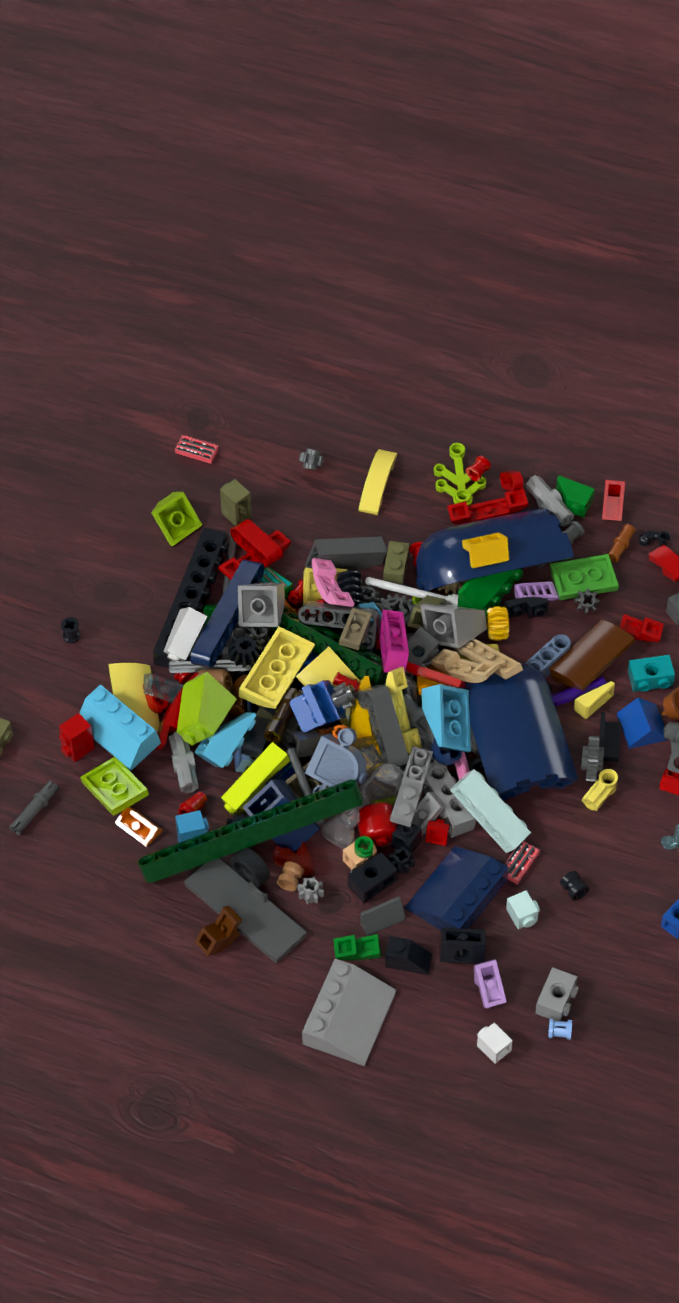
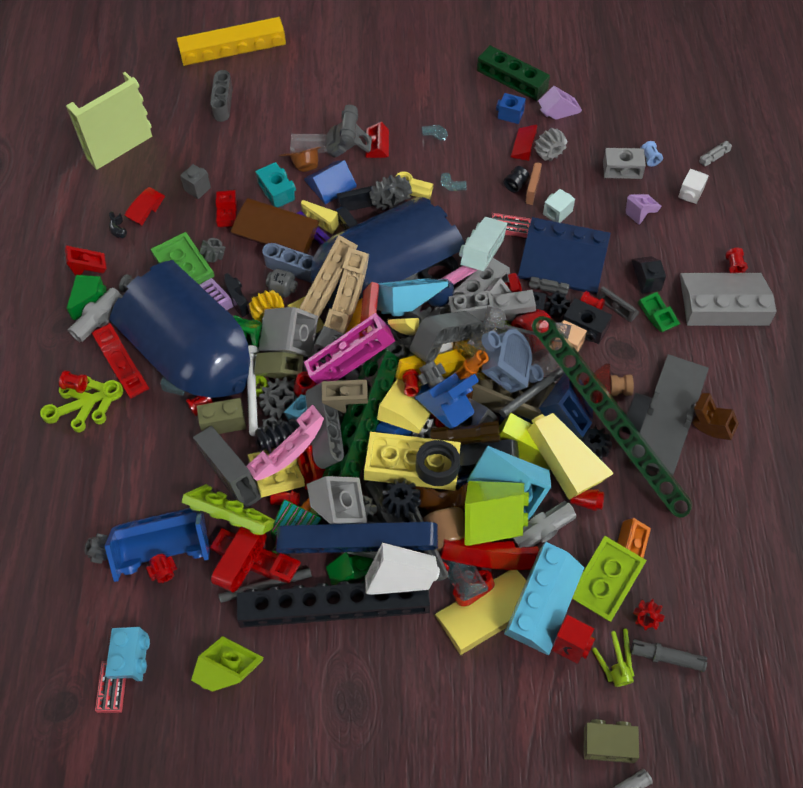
camera: 110 degrees left, 5 degrees up
black bush [61,617,81,644] -> none
dark azure brick [175,810,209,843] -> none
olive brick [220,479,252,526] -> none
light grey gear [298,877,324,904] -> none
green bush [354,836,374,858] -> none
light yellow slope [359,449,397,515] -> none
black brick [439,928,486,964] -> none
yellow panel [462,532,509,568] -> none
red beam [500,470,523,491] -> none
dark orange pin [608,524,635,562] -> none
none -> blue windscreen [105,508,210,582]
none -> medium azure bracket [105,627,150,681]
none -> red gear [146,554,177,583]
none -> lime wing [182,484,275,535]
none -> dark grey head [266,268,298,298]
none -> black beam [335,206,358,230]
none -> black tyre [416,440,460,486]
none -> clear light blue arm [440,173,467,191]
none -> red slope [511,125,538,161]
none -> nougat tile [526,162,542,205]
none -> light yellow slope [527,413,613,500]
none -> dark grey axle [529,277,569,295]
none -> light grey gear [534,128,568,161]
none -> lavender slope [538,86,582,119]
none -> red bush [580,291,605,310]
none -> lime plant [592,628,634,687]
none -> red gear [633,599,665,630]
none -> light grey axle [699,141,732,166]
none -> red bush [725,248,748,273]

